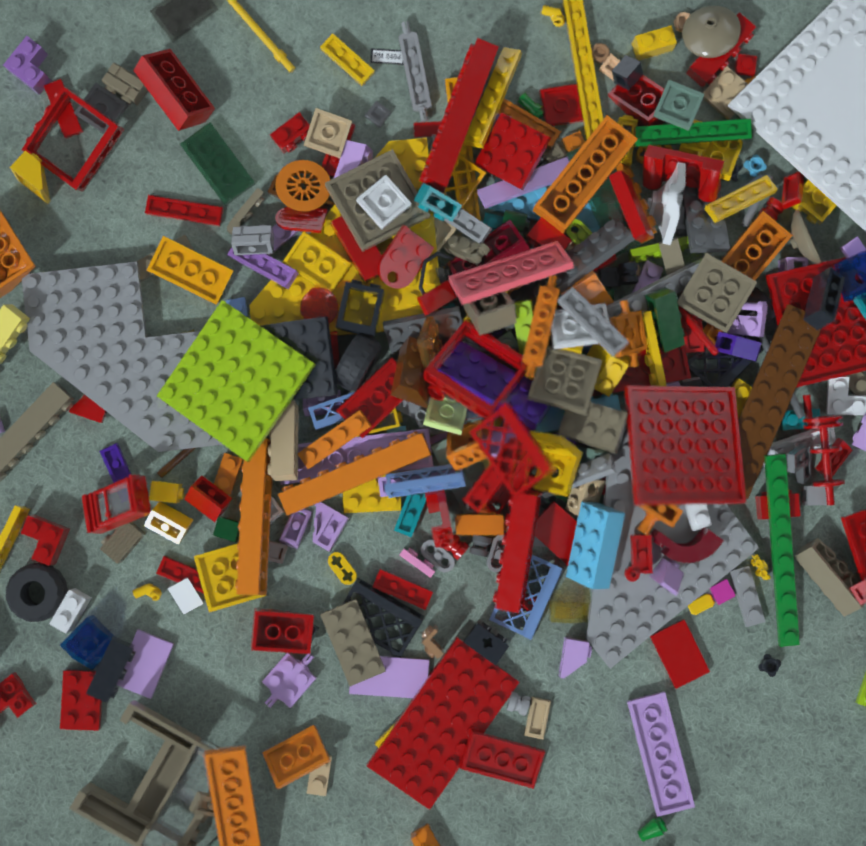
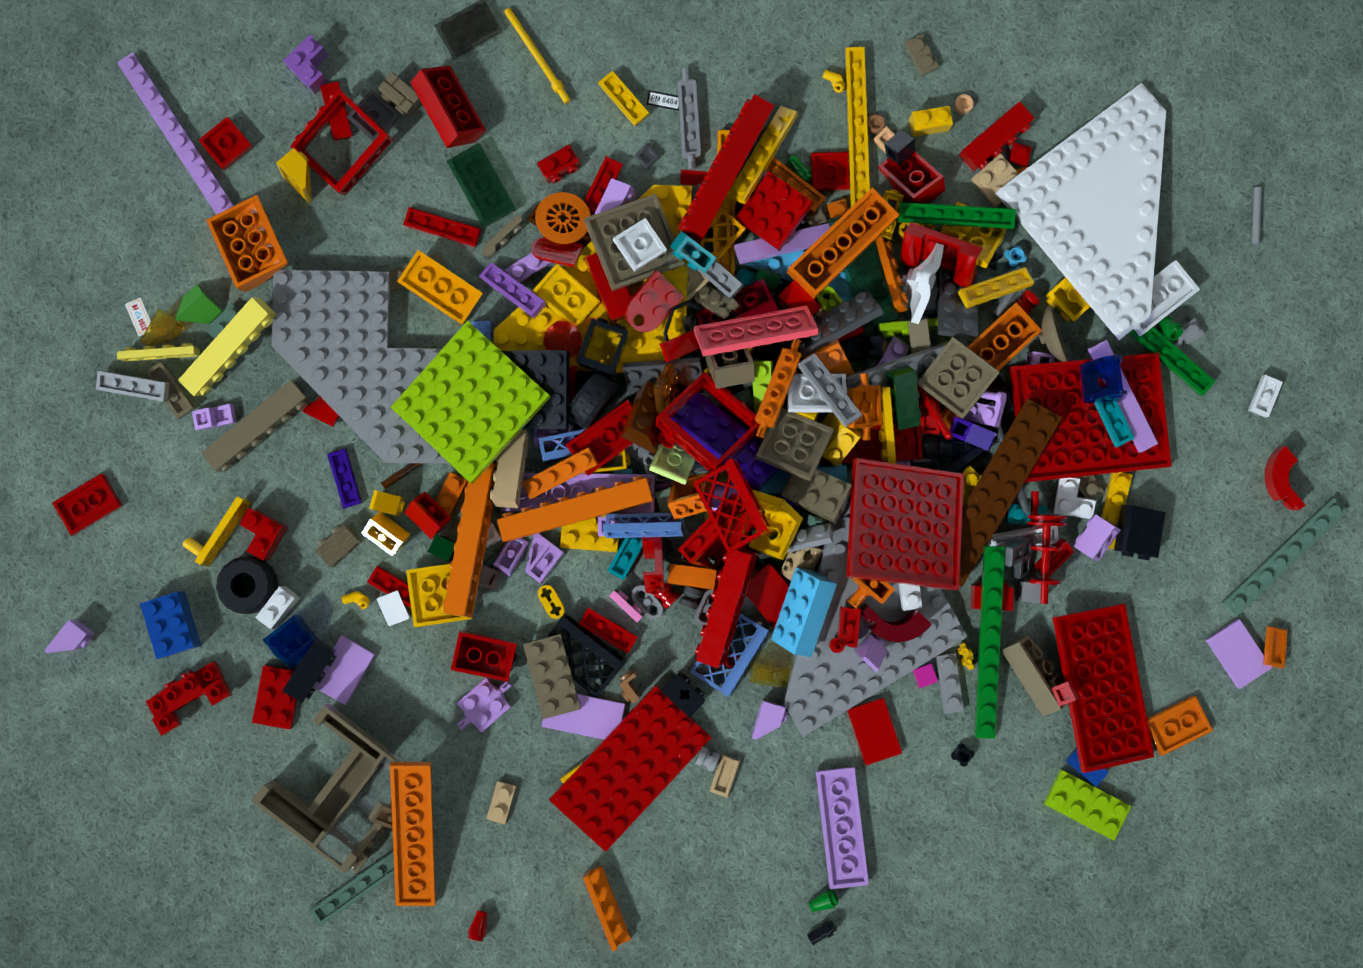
camera: 15 degrees right, 0 degrees up
red door [82,474,151,534] -> none
light grey brick [231,224,274,255] -> none
orange plate [262,725,331,789] -> none
tan plate [304,108,352,158] -> none
red tile [460,730,545,789] -> none
red piece [609,170,654,243] -> none
sand green plate [653,80,704,131] -> none
dark tan dish [682,5,741,58] -> none
yellow piece [688,593,715,615] -> none
red tile [782,171,804,209] -> none
black brick [803,267,845,330] -> none

